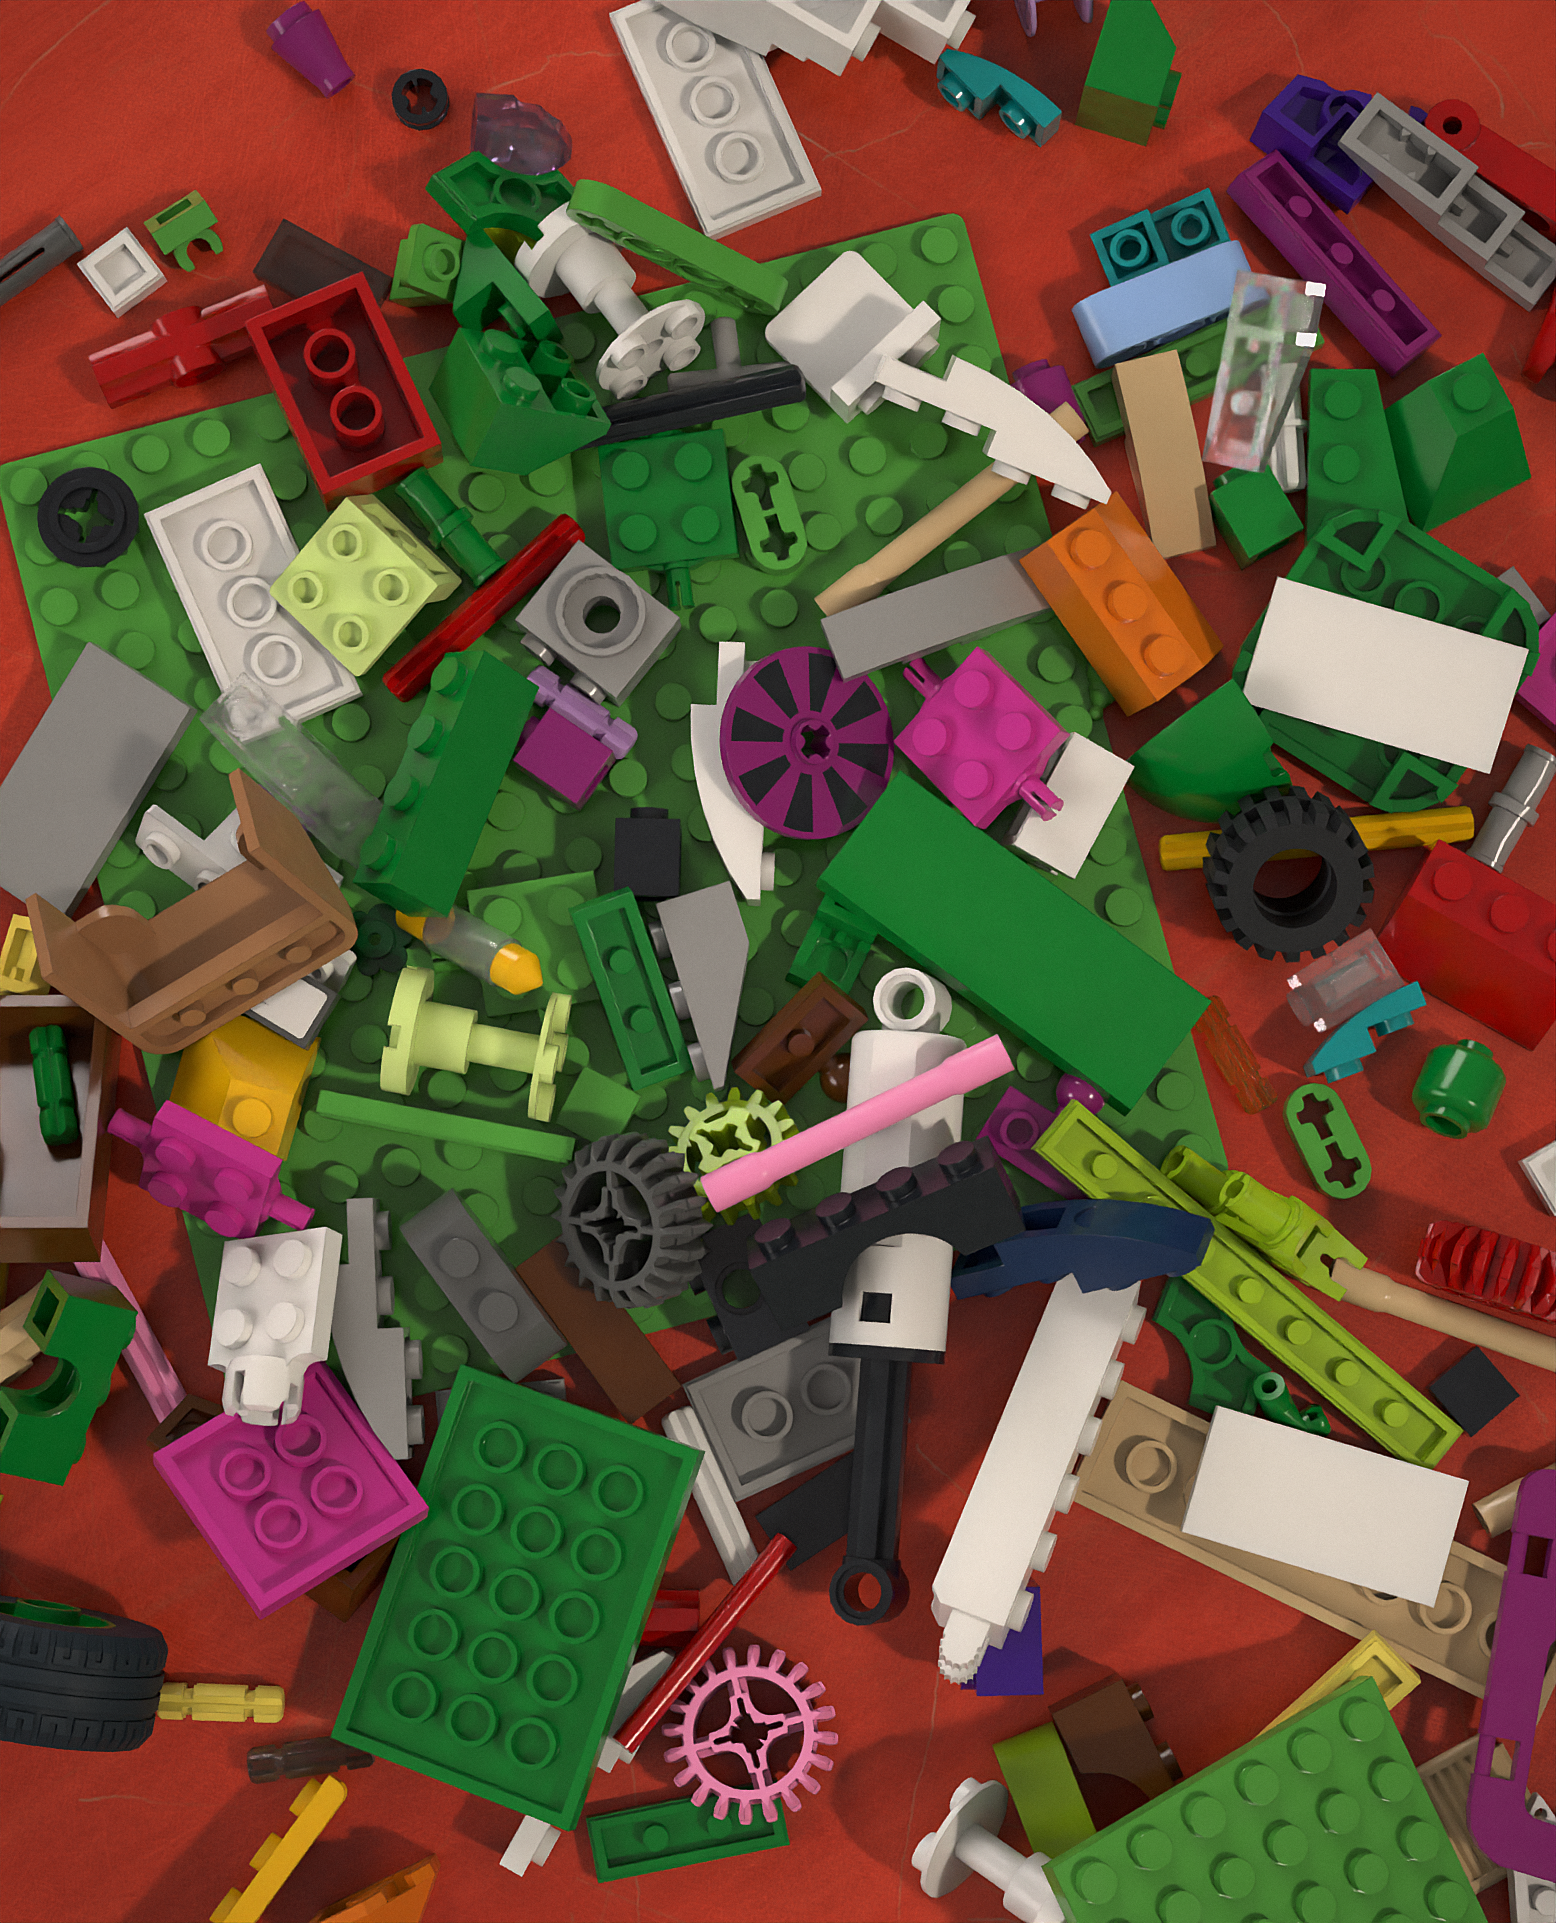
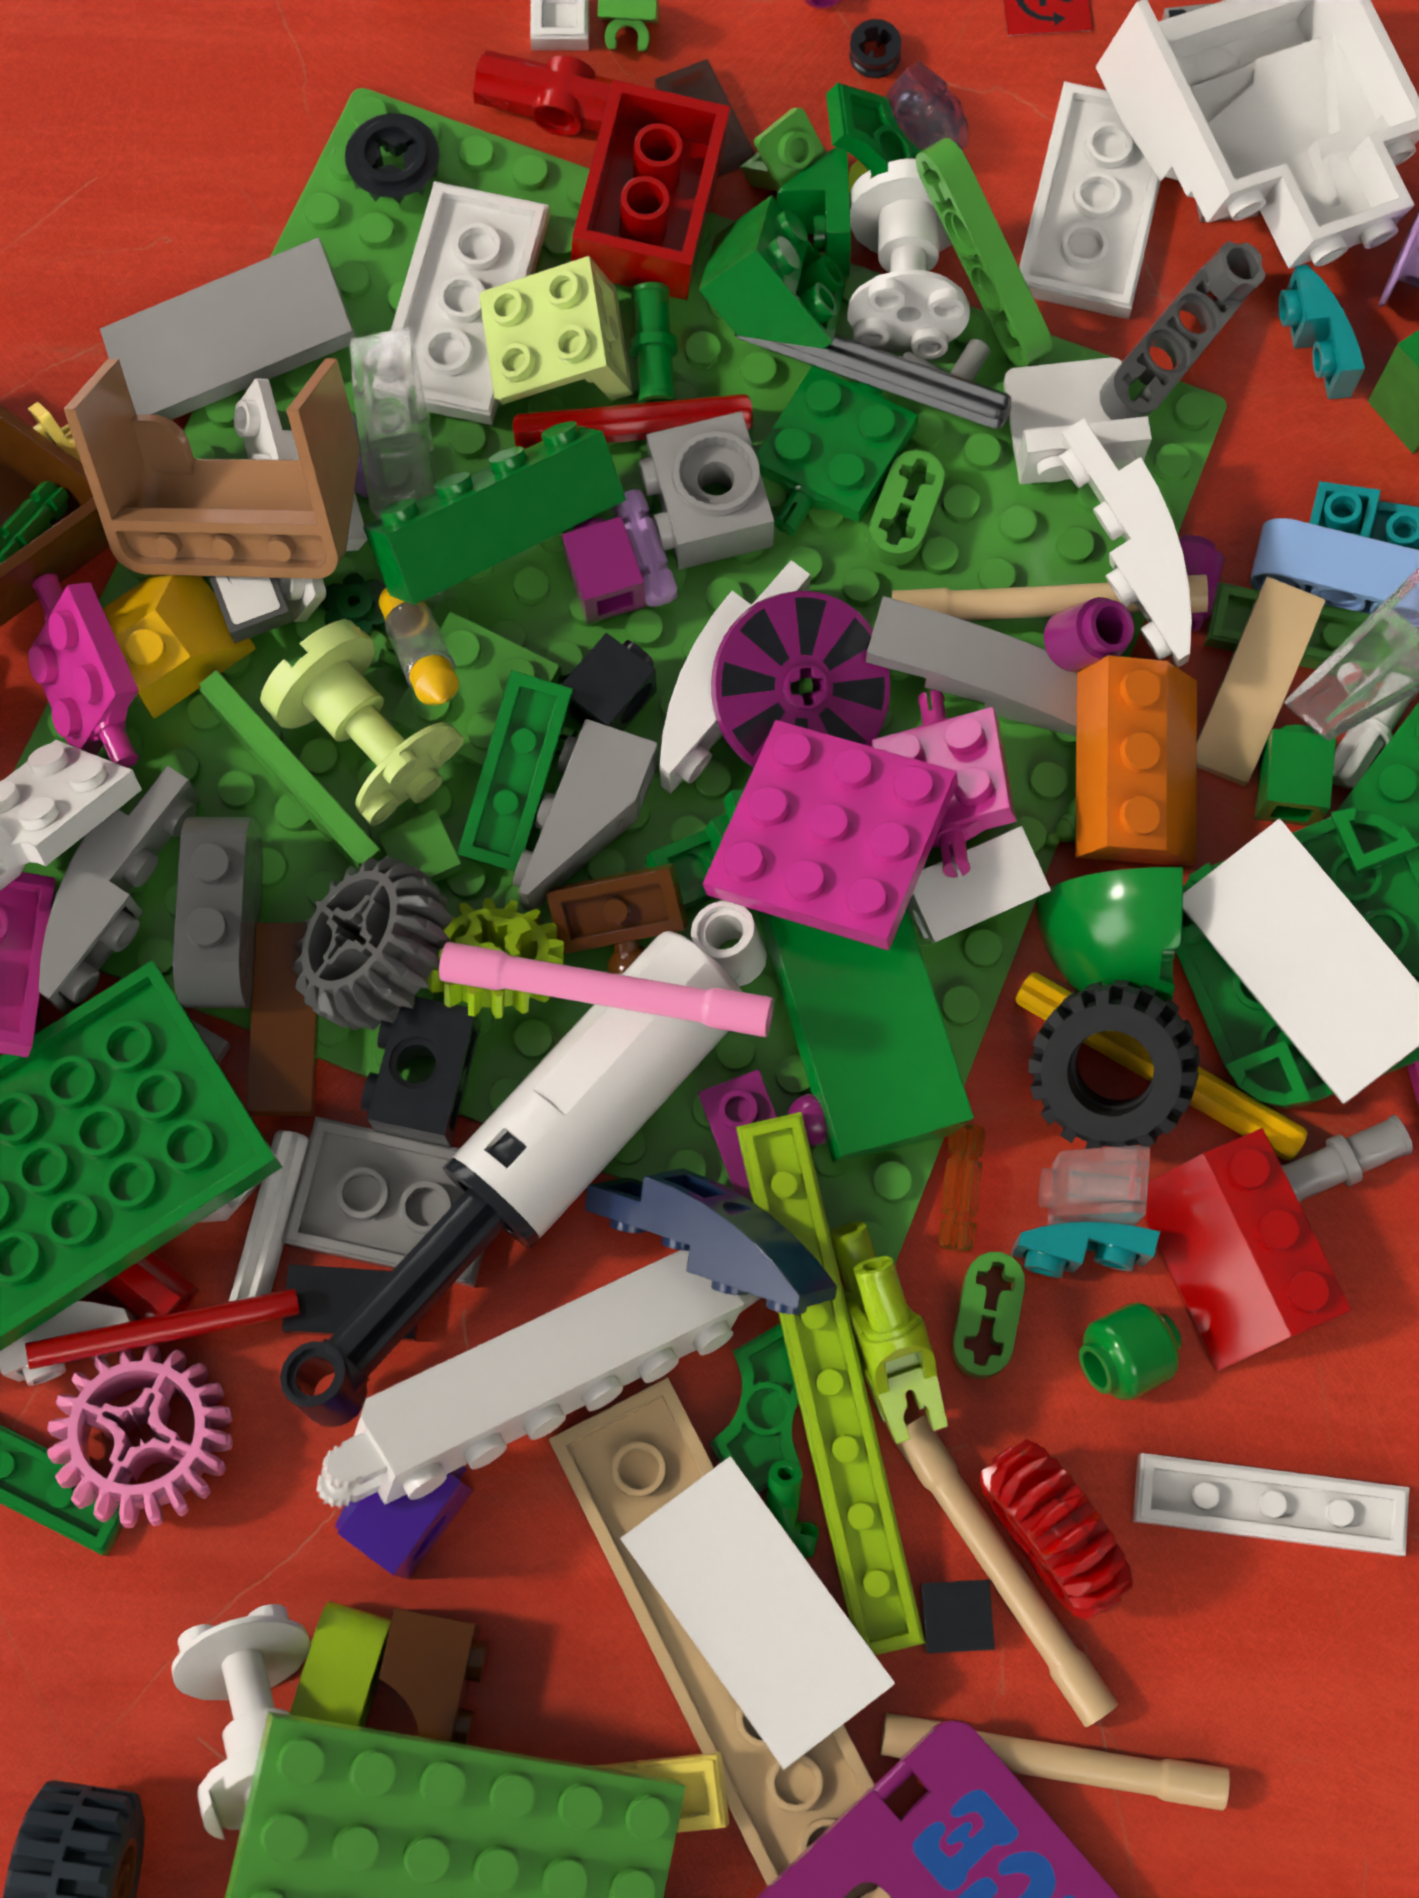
camera: 35 degrees right, 10 degrees down
black arch [746,1135,1026,1332] -> none
none -> dark pink plate [703,720,958,951]
none -> magenta brick [1044,597,1134,672]
none -> dark grey beam [1100,241,1266,420]

